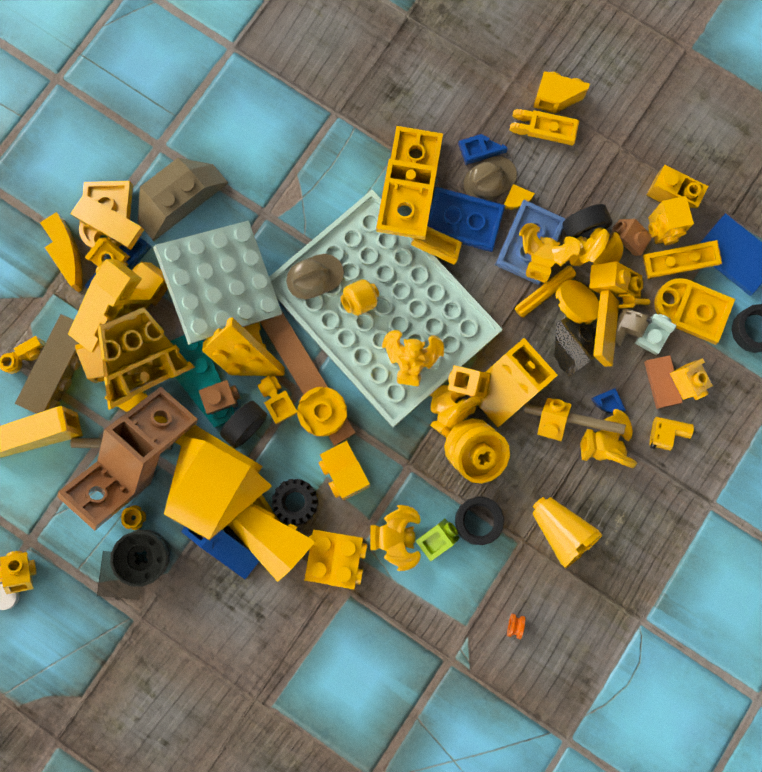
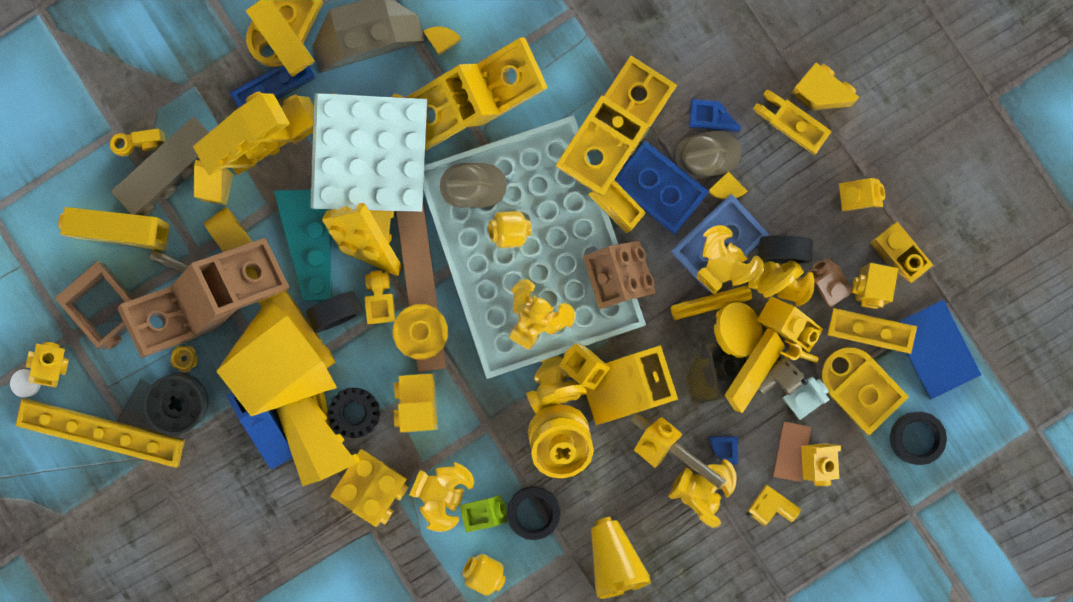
camera: 30 degrees right, 5 degrees up
yellow slope [40,212,83,293] -> none
yellow brick [85,238,130,266] -> none
yellow wedge [98,307,194,410] -> none
medium nougat bracket [198,380,240,415] -> none
none -> yellow tile [15,398,185,468]
none -> medium nougat window [55,261,134,350]
none -> yellow bracket [405,37,548,151]
none -> yellow tile [423,26,462,55]
none -> yellow head [462,554,506,596]
none -> medium nougat bracket [583,241,656,310]
none -> yellow bracket [839,178,885,211]

